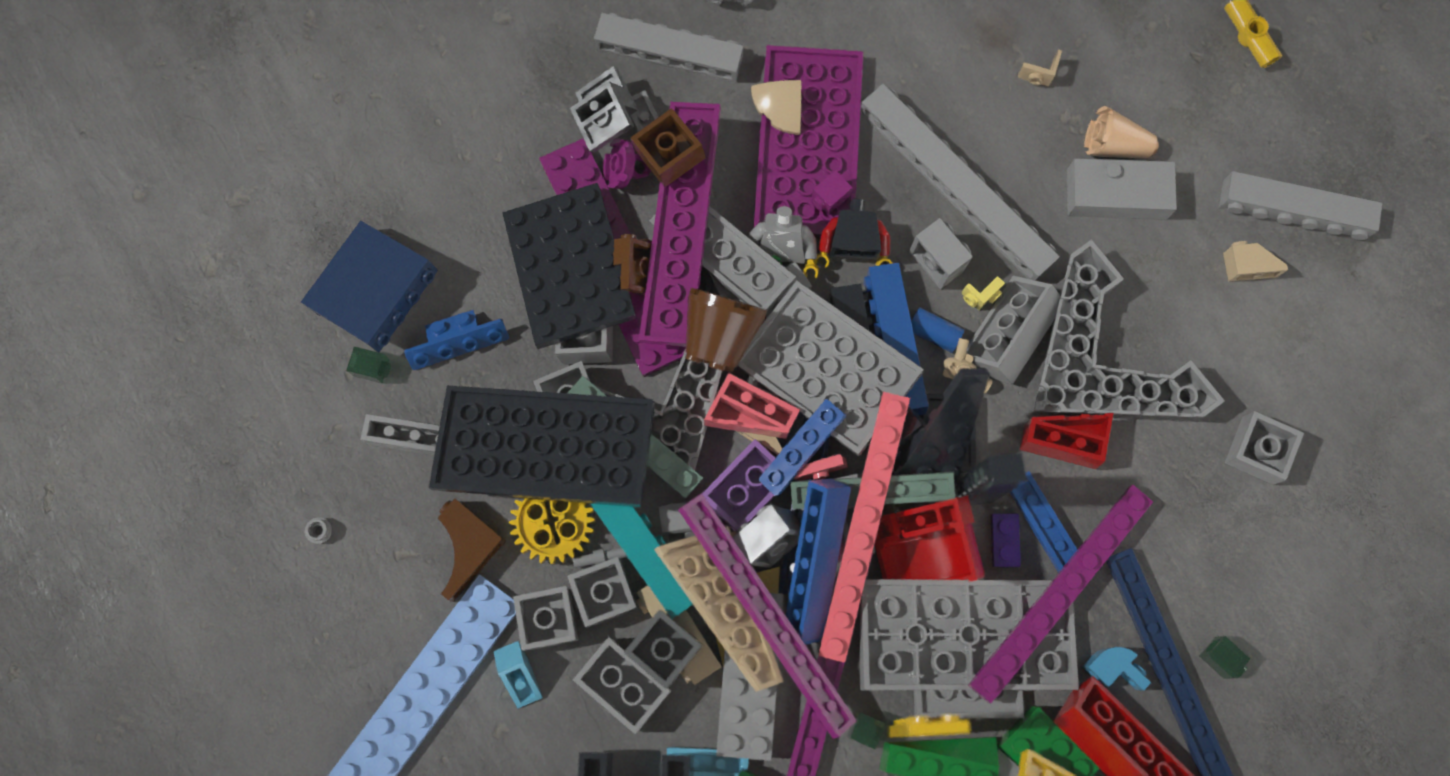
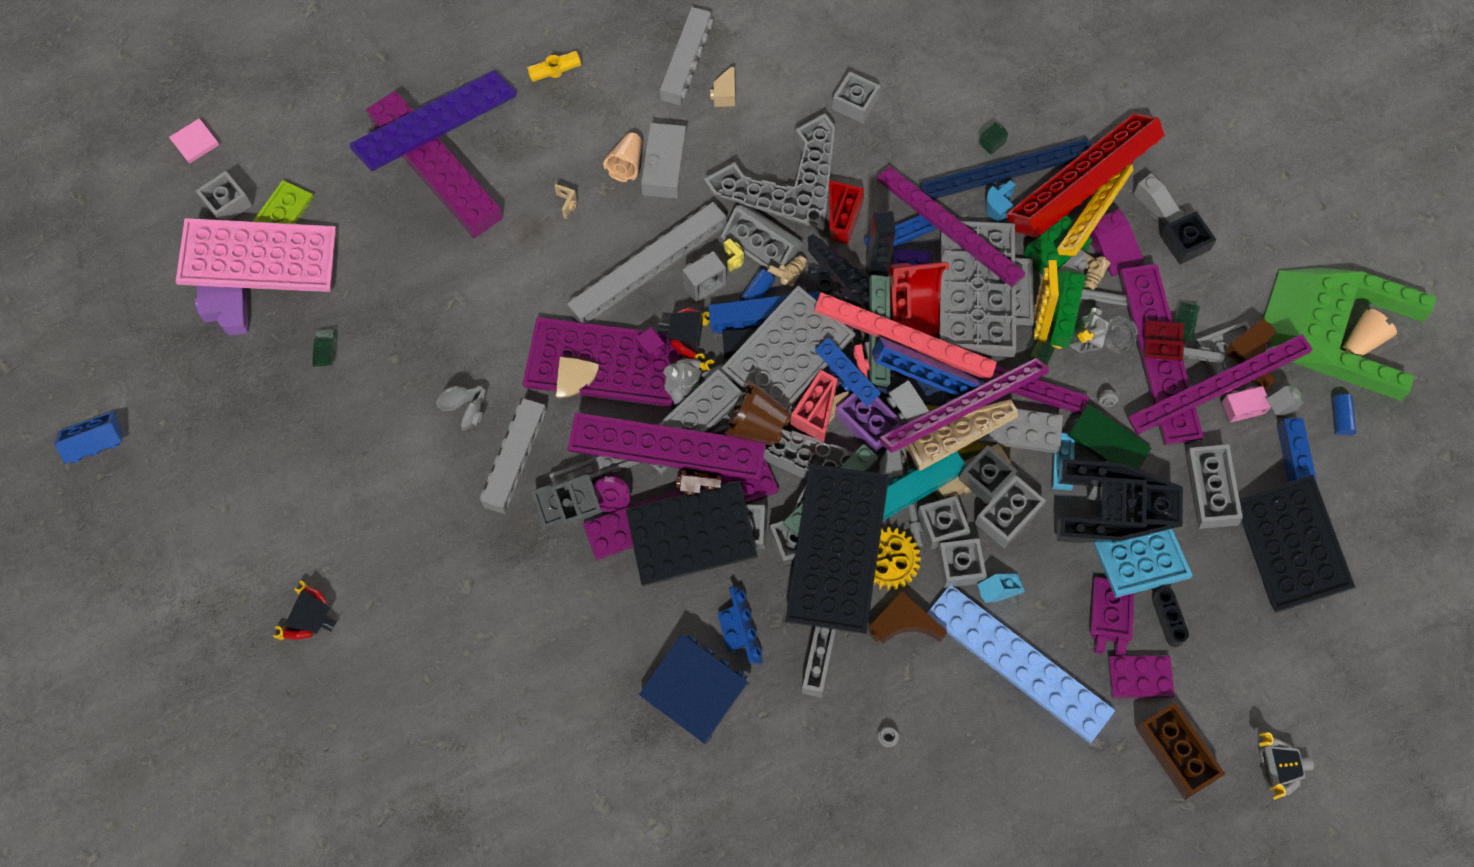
camera: 85 degrees left, 10 degrees down
clear green brick [346,346,391,384] -> none
reddish brown brick [631,108,706,187] -> none

